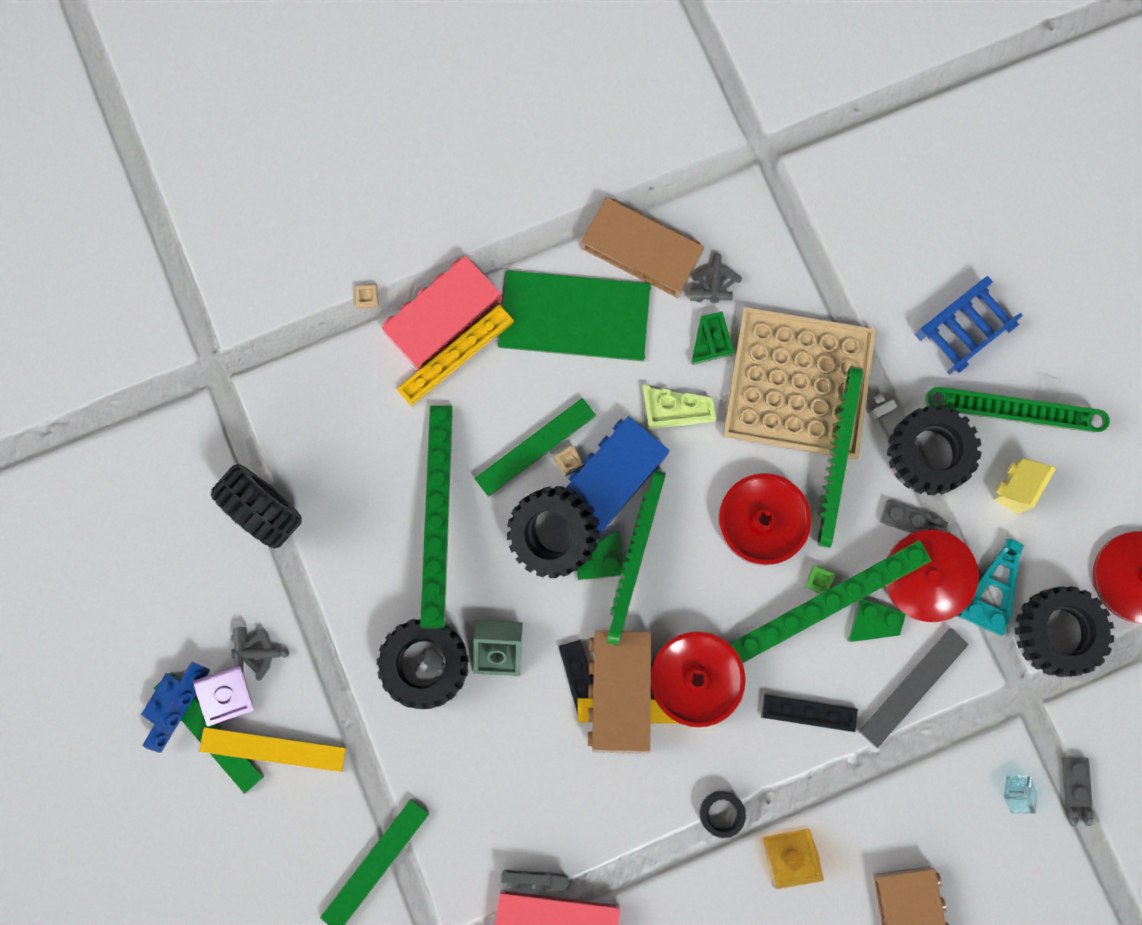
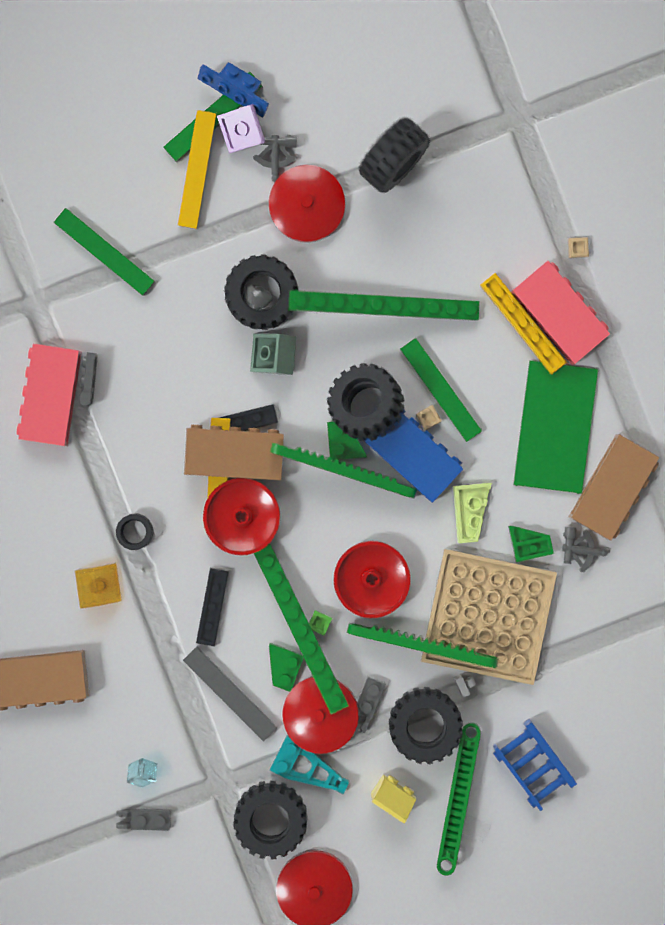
camera: 95 degrees right, 10 degrees up
none -> red dish [269,165,345,243]

